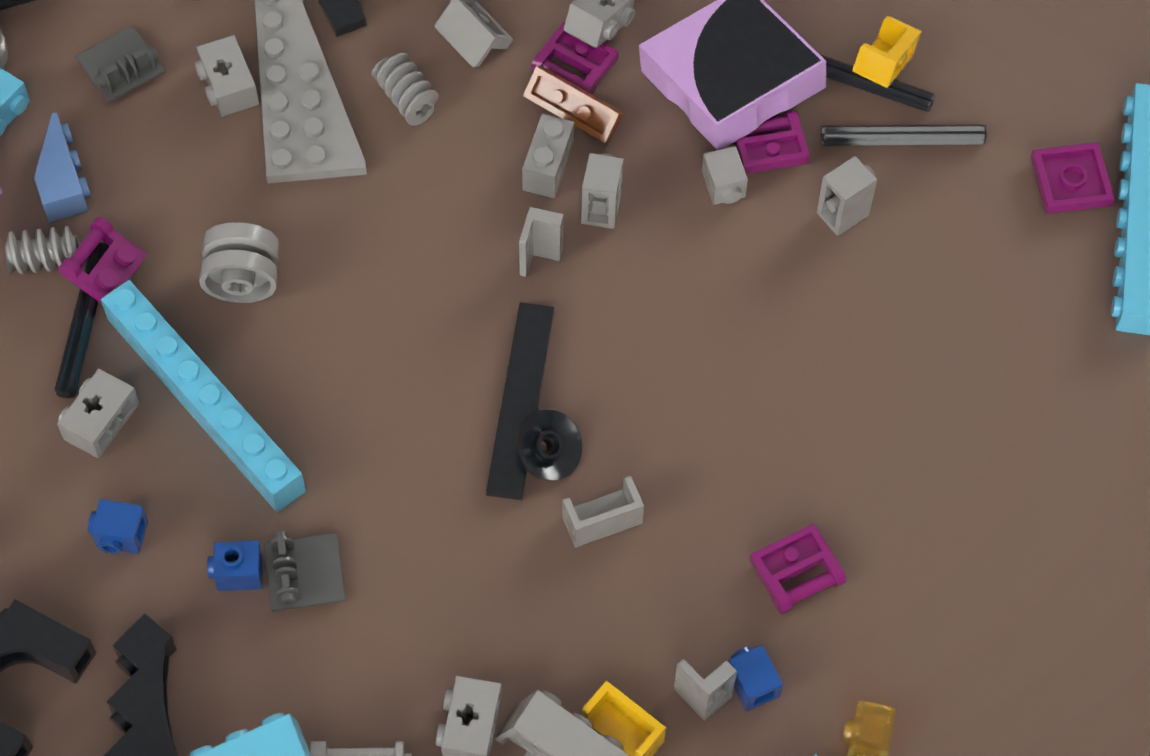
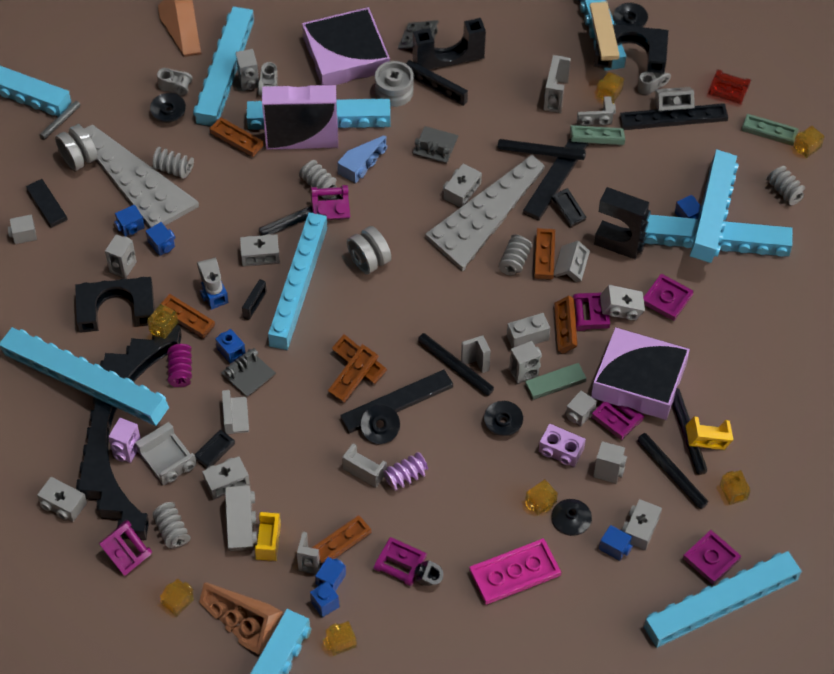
camera: 55 degrees right, 5 degrees down
none -> clear yellow brick [147,304,178,339]
none -> dark orange plate [158,294,215,338]
none -> magenta piece [167,344,192,387]
none -> black tile [194,429,235,469]
none -> light grey piece [197,257,223,295]
none -> light grey panel [222,390,249,434]
none -> black tile [242,279,267,320]
none -> blue brick [310,581,340,618]
none -> dark orange plate [312,515,371,565]
none -> dark orange plate [328,344,379,403]
none -> dark orange plate [332,334,387,384]
none -> lavender piece [383,452,428,491]
none -> black plate [414,560,443,586]
none -> black axle [418,333,494,396]
none -> dark pink plate [469,538,561,605]
none -> black dish [484,401,523,436]
none -> sand green tile [525,363,586,400]
none -> clear yellow brick [525,479,558,515]
none -> dark orange plate [534,228,556,279]
none -> lavender brick [538,423,586,467]
none -> black dish [551,499,592,536]
none -> blue brick [599,525,633,561]
none -> light grey brick [622,499,662,550]
none -> clear yellow brick [720,470,751,505]

